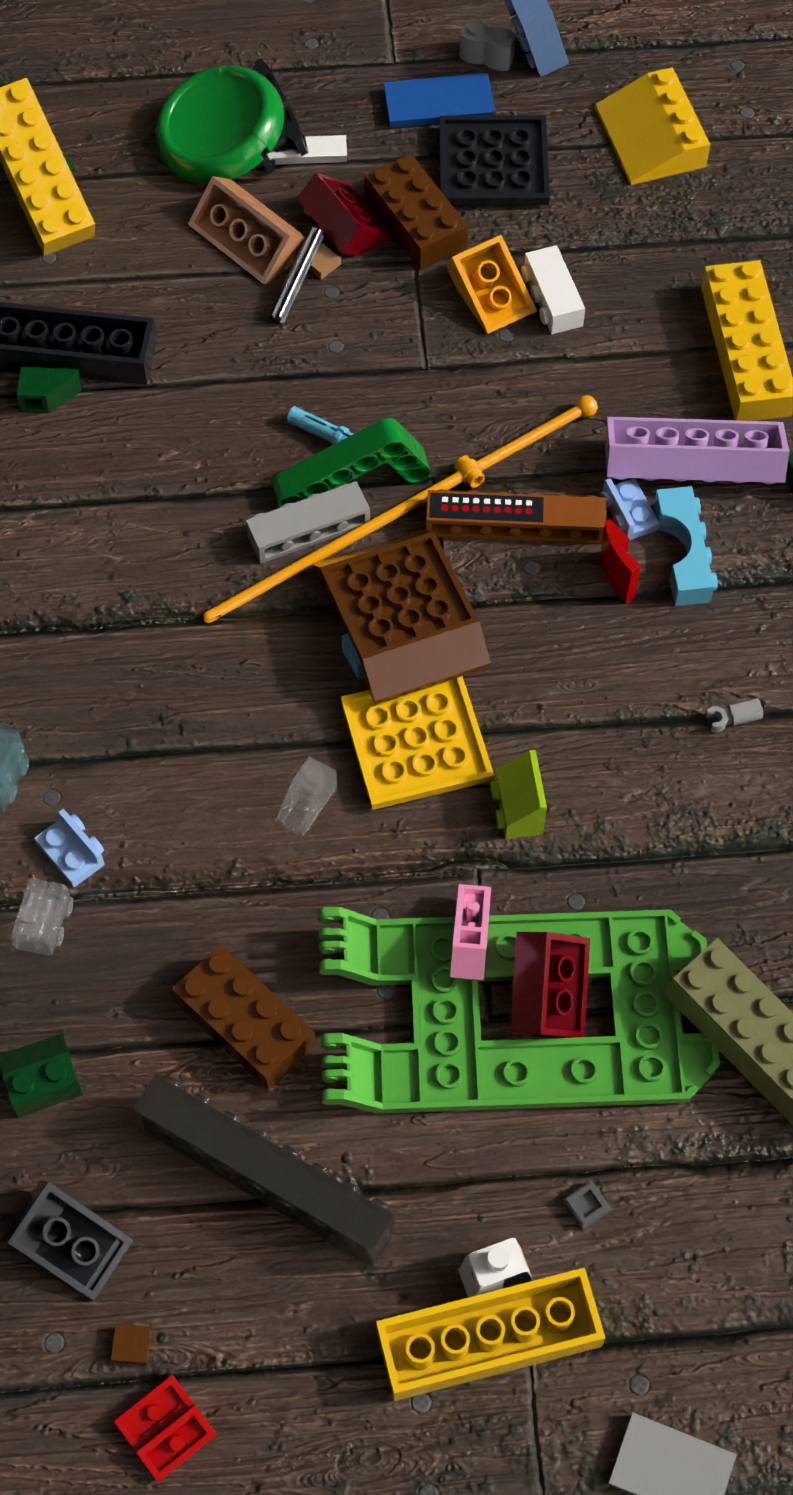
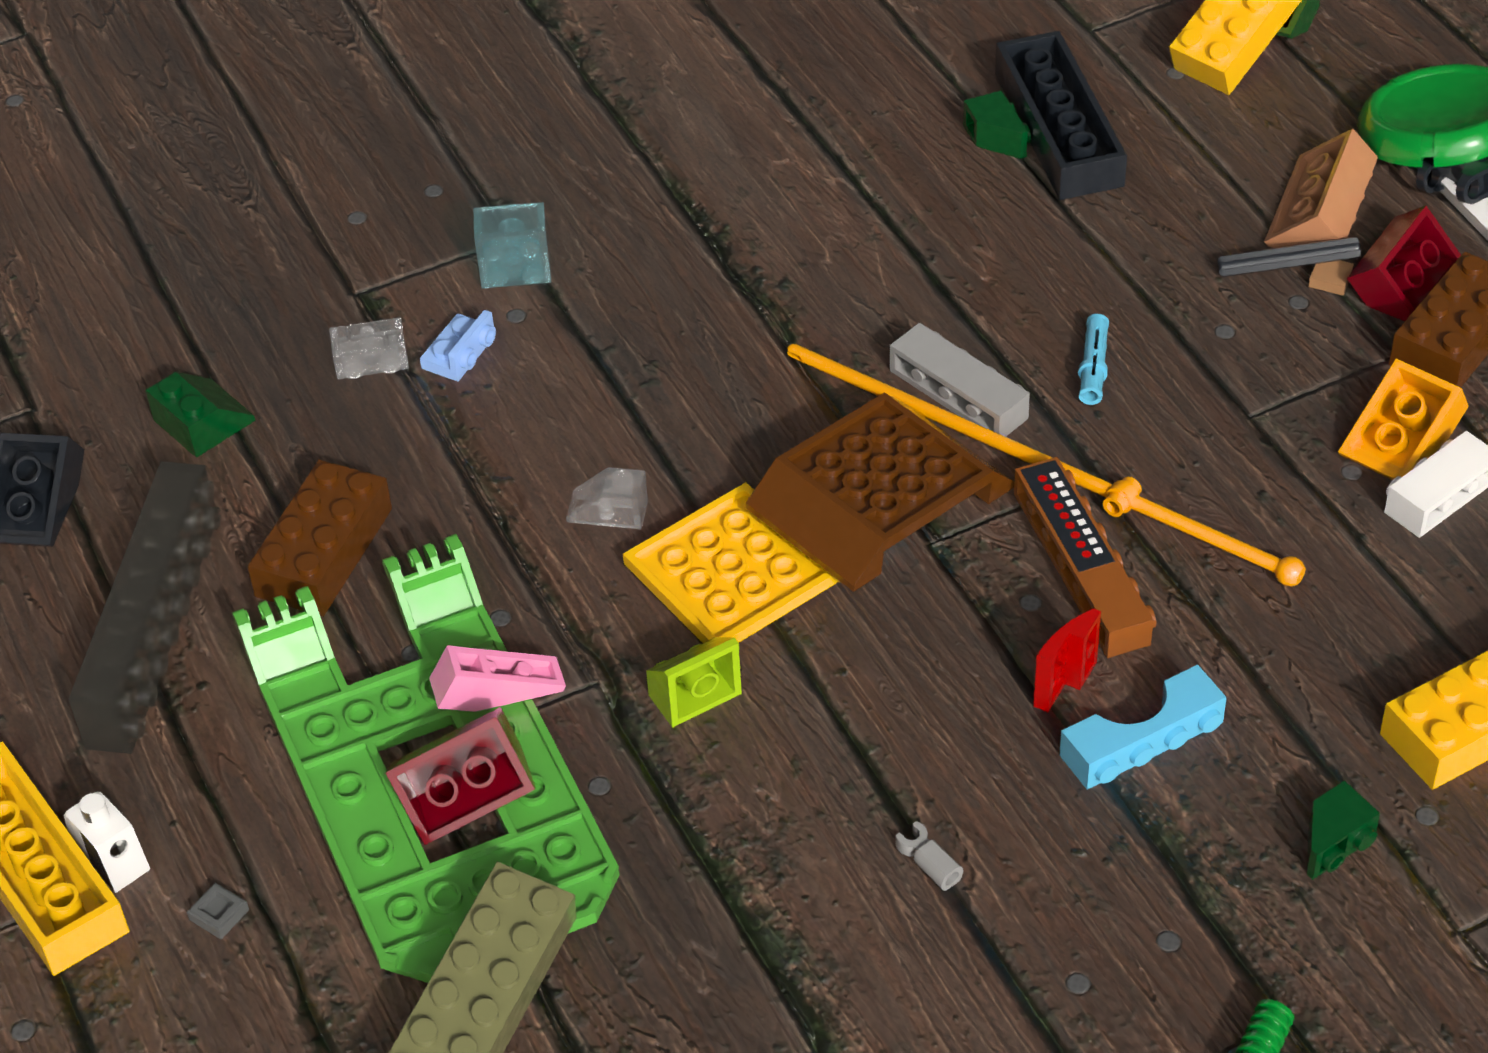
camera: 70 degrees right, 15 degrees down
green beam [271,418,431,508] -> none
light blue bracket [600,478,660,541] -> none
lavender brick [605,417,789,484] -> none

